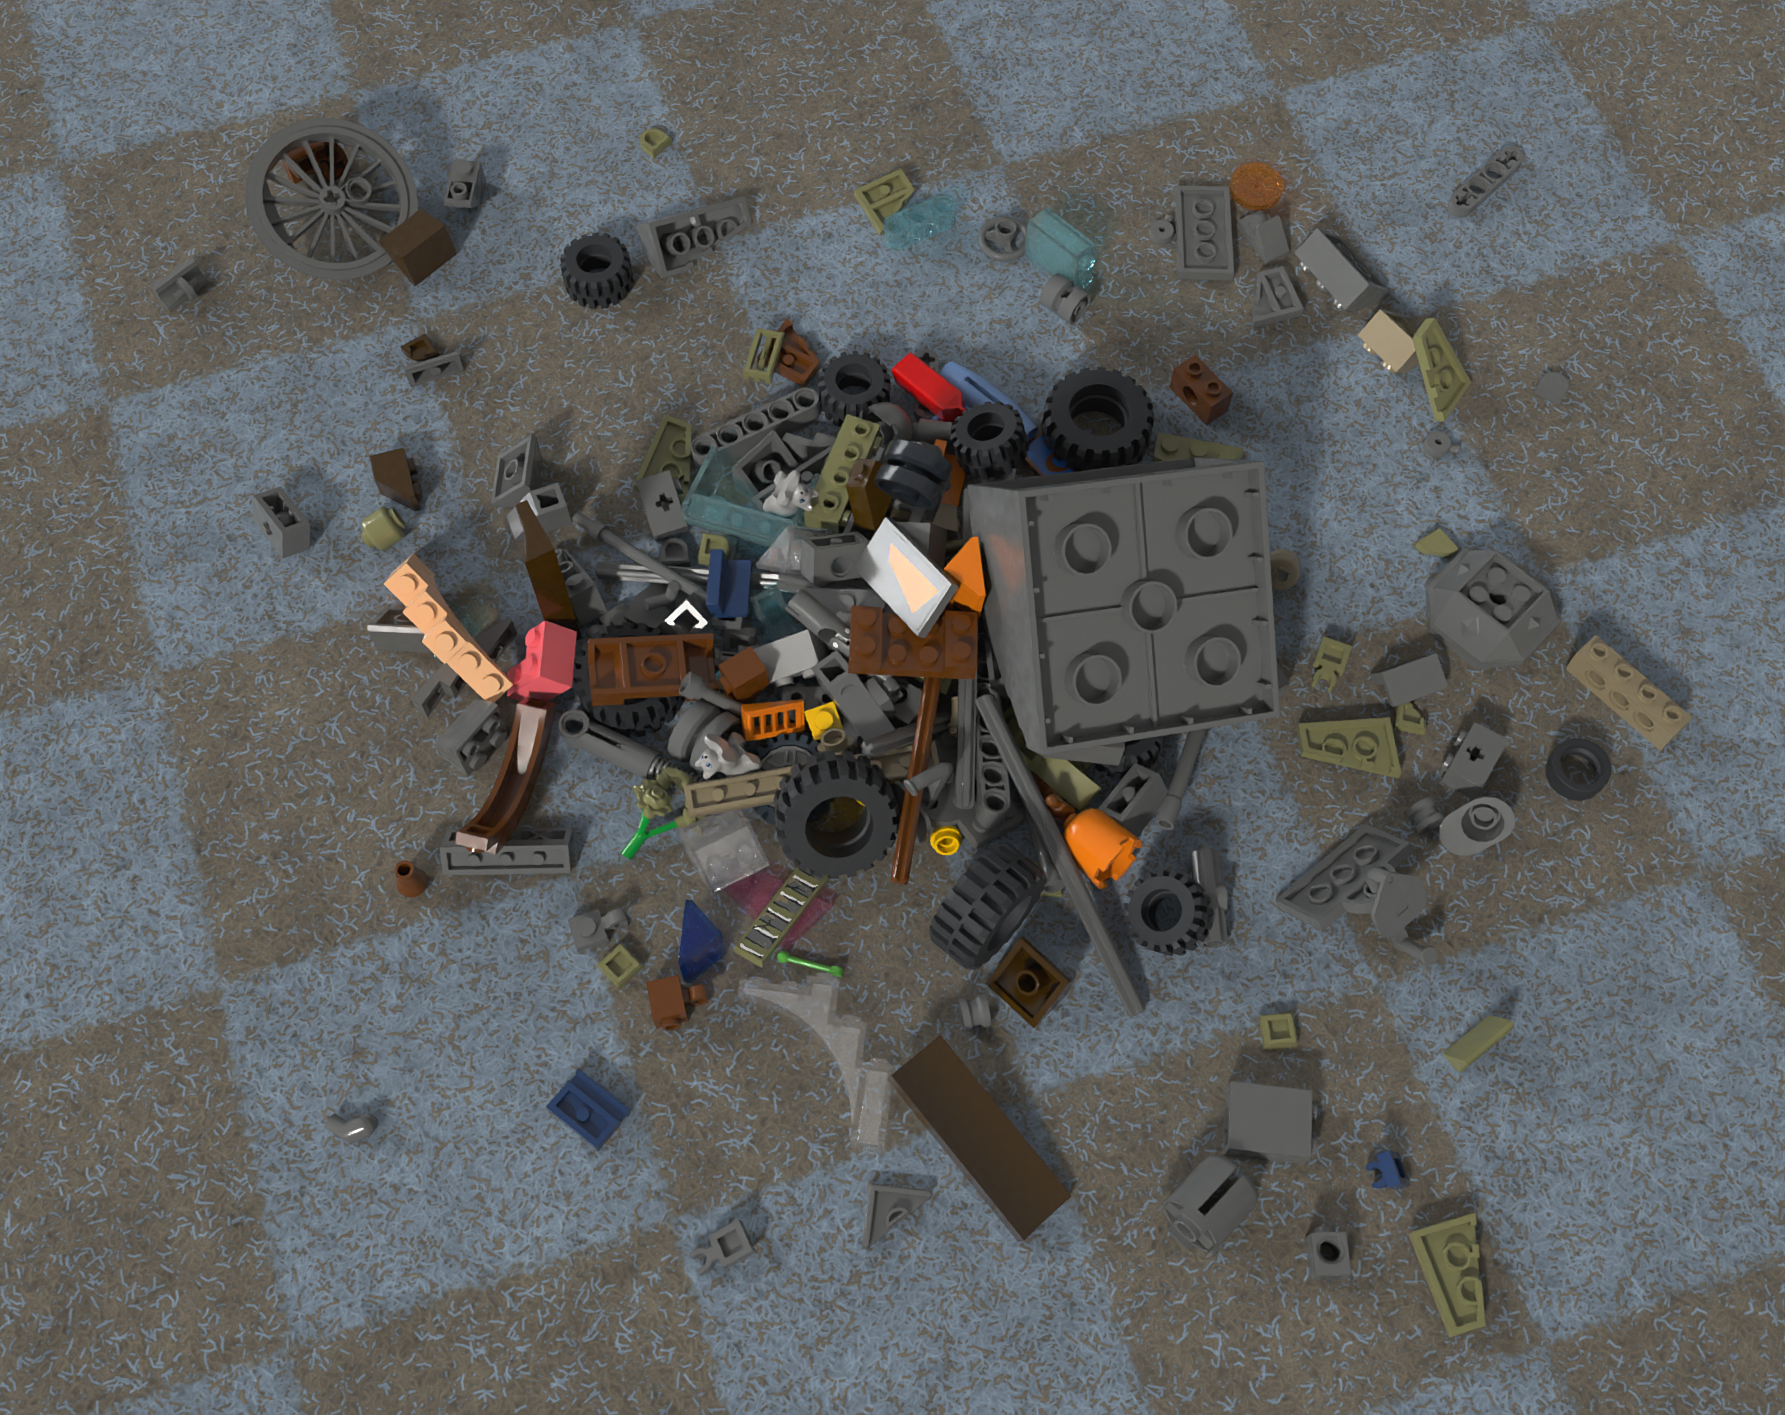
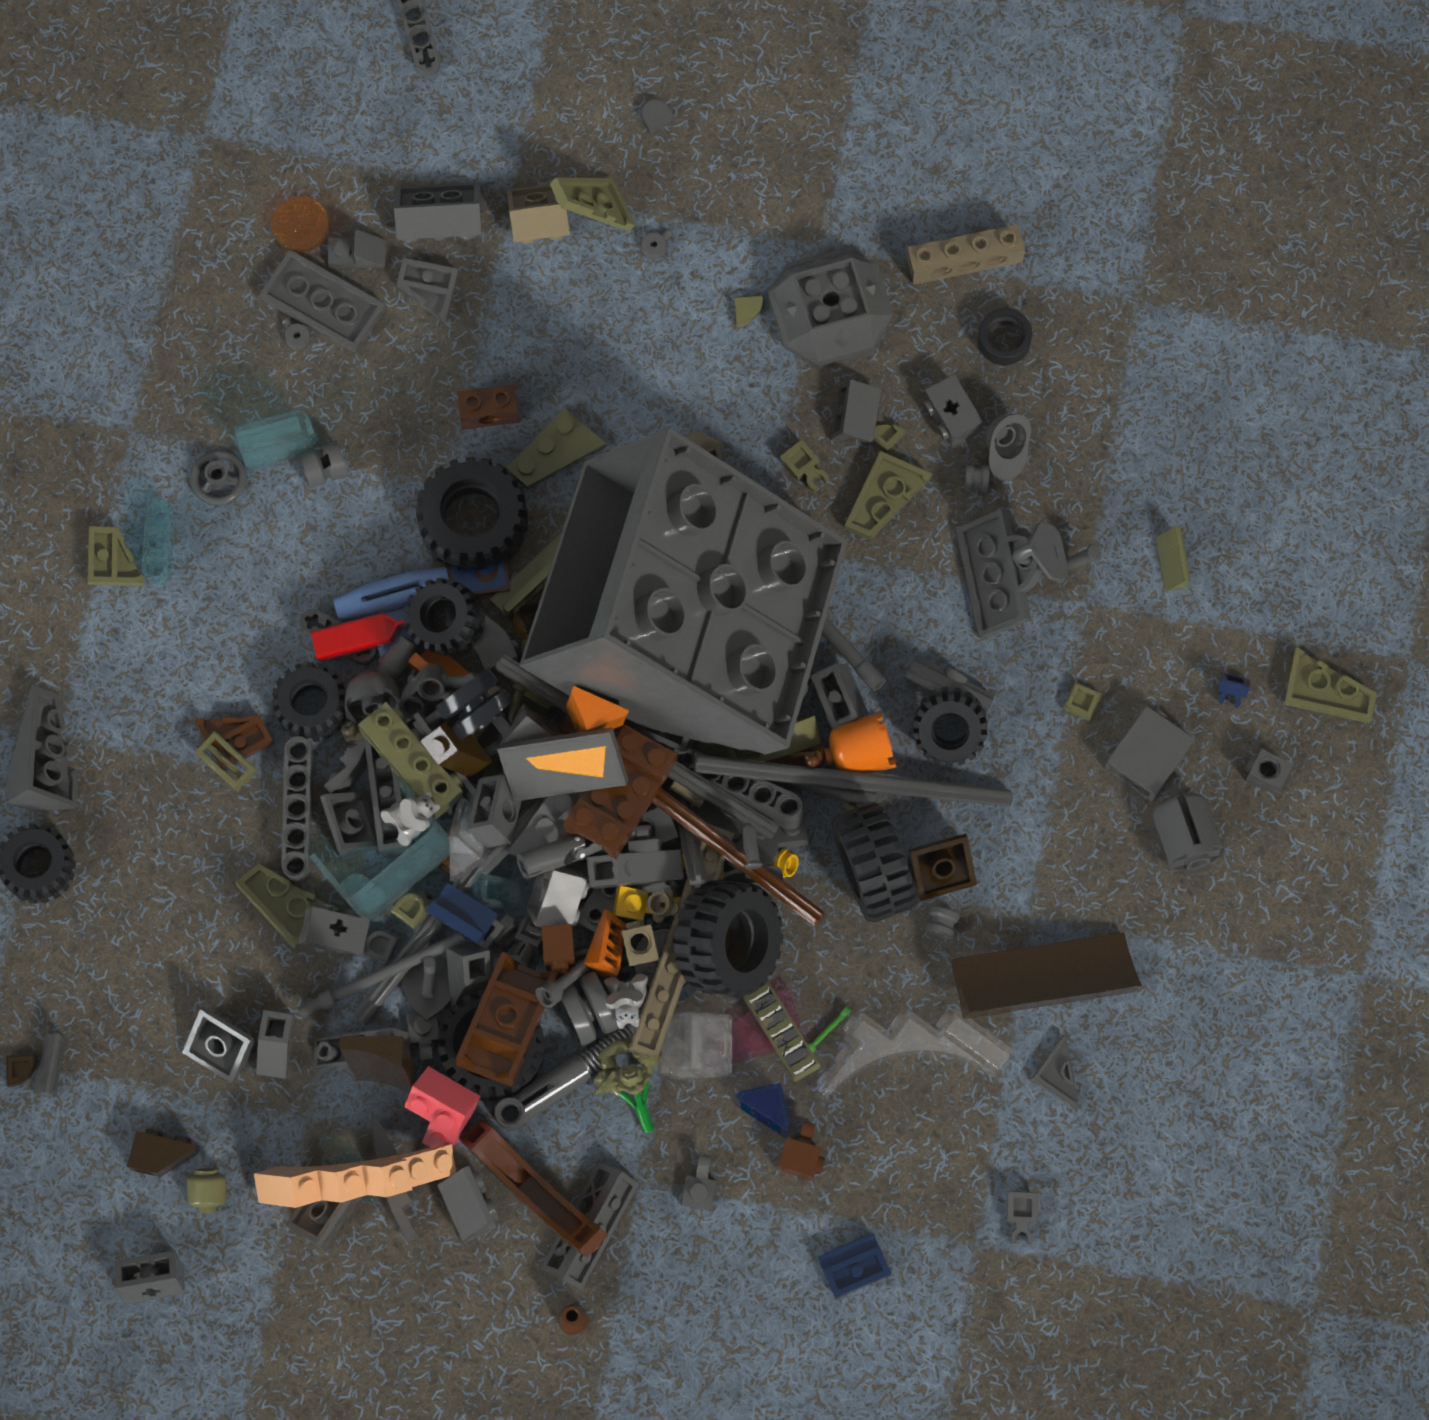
camera: 60 degrees left, 10 degrees up
olive tile [596,943,643,990] -> none
none -> dark tan brick [621,920,659,966]

